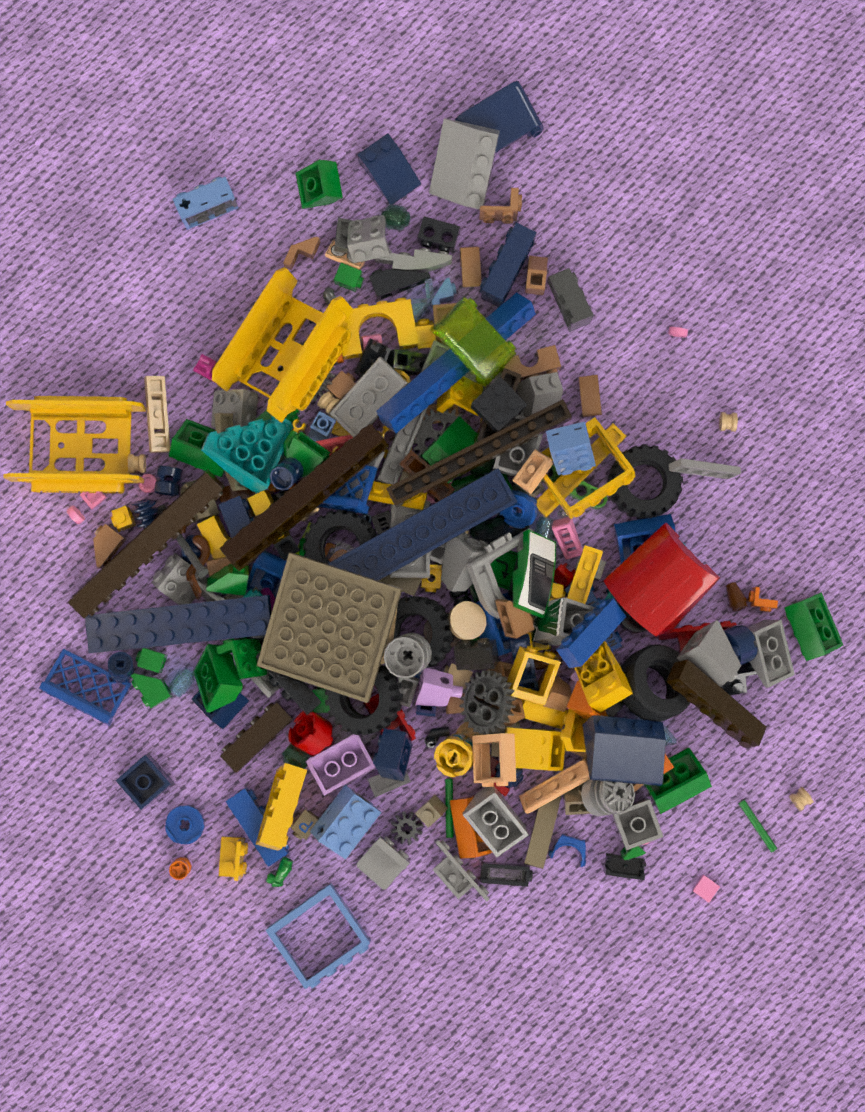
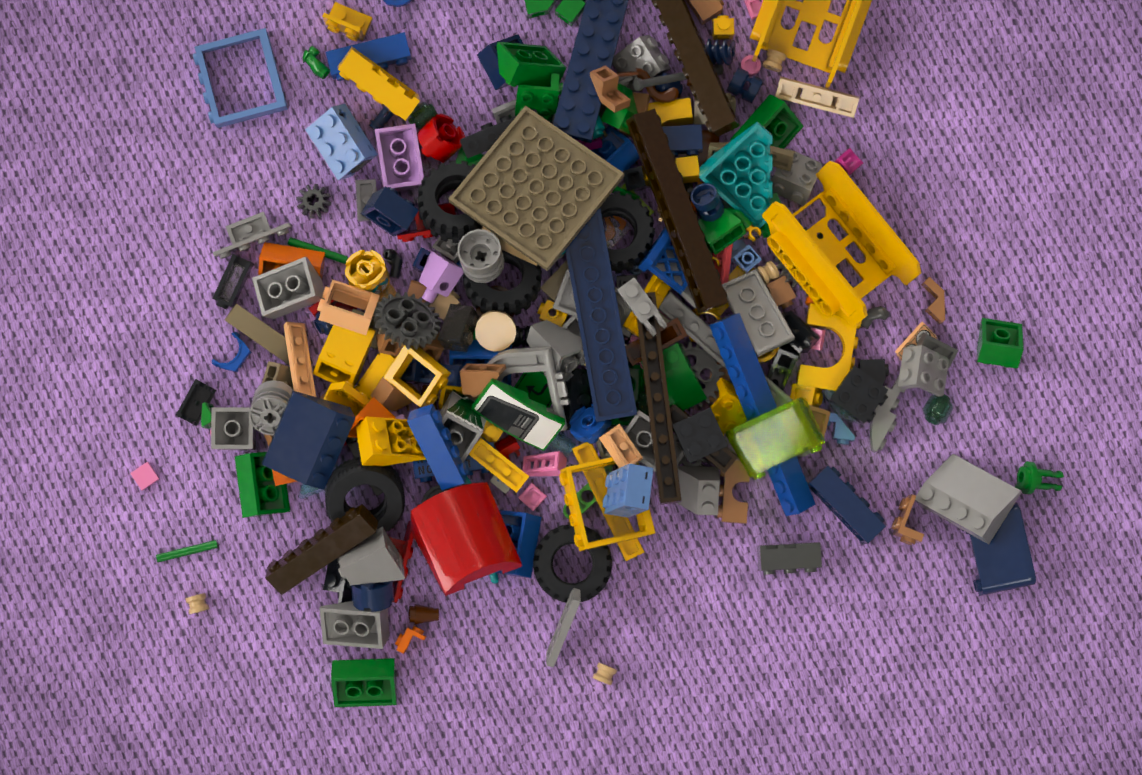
camera: 105 degrees right, 0 degrees up
clear light blue brick [168,668,196,697] -> none
medium blue piece [173,177,239,230] -> none
dark brown brick [220,702,294,773] -> none
dark tan brick [291,808,319,840] -> none
green brick [334,263,364,293] -> none
dark blue slope [357,133,422,206] -> none
light grey bracket [357,836,410,890] -> none
dark tan brick [415,794,448,828] -> none
black brick [417,216,460,253] -> none
medium nougat slope [460,247,481,287] -> none
medium nougat slope [525,255,548,295] -> none
medium nougat slope [579,375,602,417] -> none
bright pink tile [668,327,688,338] -> none
none -> dark blue pin [369,106,394,130]
none -> bright pink tile [518,483,547,512]
none -> medium nougat slope [590,65,631,113]
none -> light grey hinge [617,278,667,336]
none -> black brick [828,366,888,424]
none -> green piece [1015,461,1064,495]

